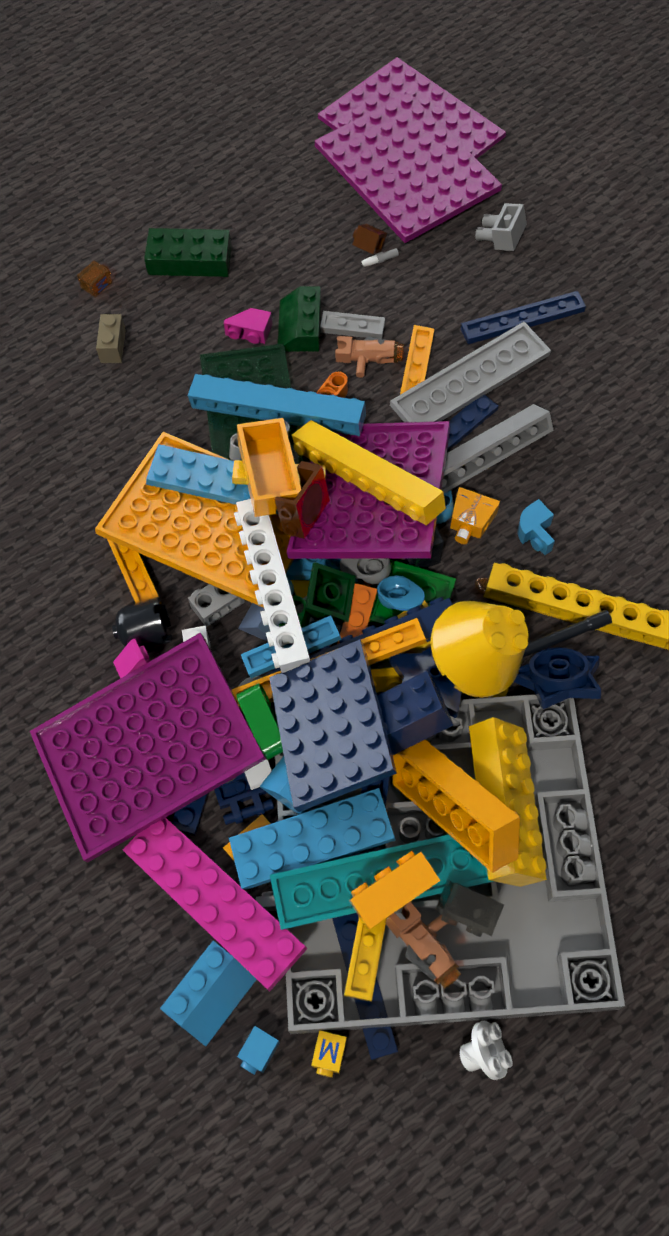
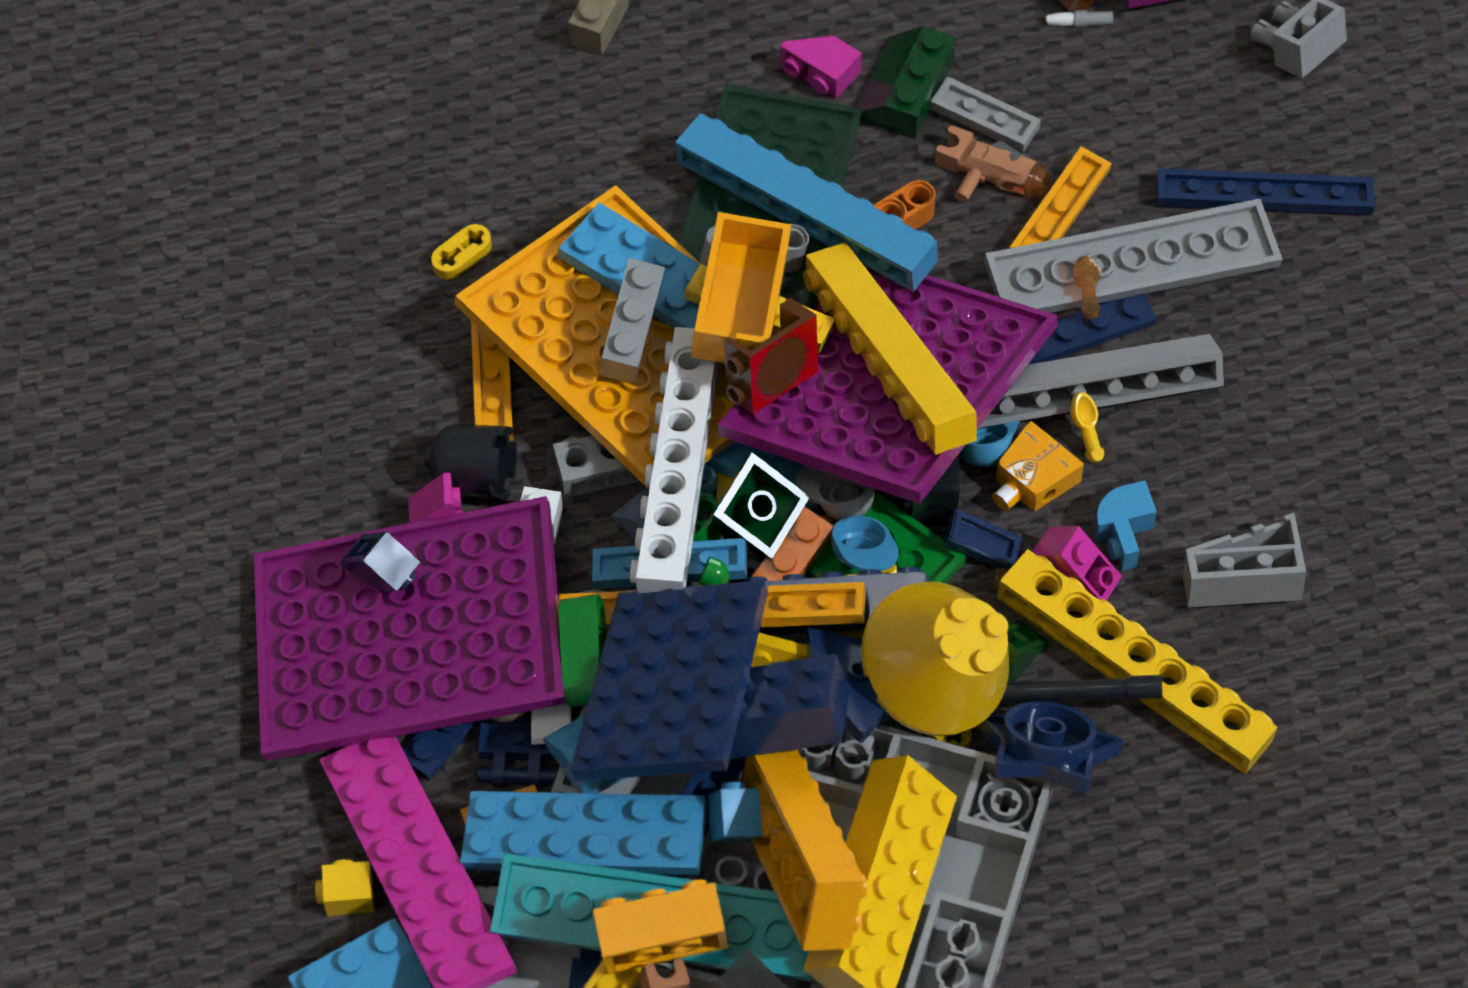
camera: 20 degrees right, 5 degrees down
none -> yellow brick [315,859,375,916]
none -> slope [339,531,420,592]
none -> yellow beam [431,224,492,280]
none -> light grey brick [598,258,665,384]
none -> green hinge [698,556,730,586]
none -> dark azure brick [708,782,762,843]
none -> dark blue tile [943,508,1022,572]
none -> dark pink slope [1033,526,1122,601]
none -> yellow piece [1070,392,1104,463]
none -> clear orange piece [1072,255,1100,319]
none -> light grey wedge [1183,513,1306,607]

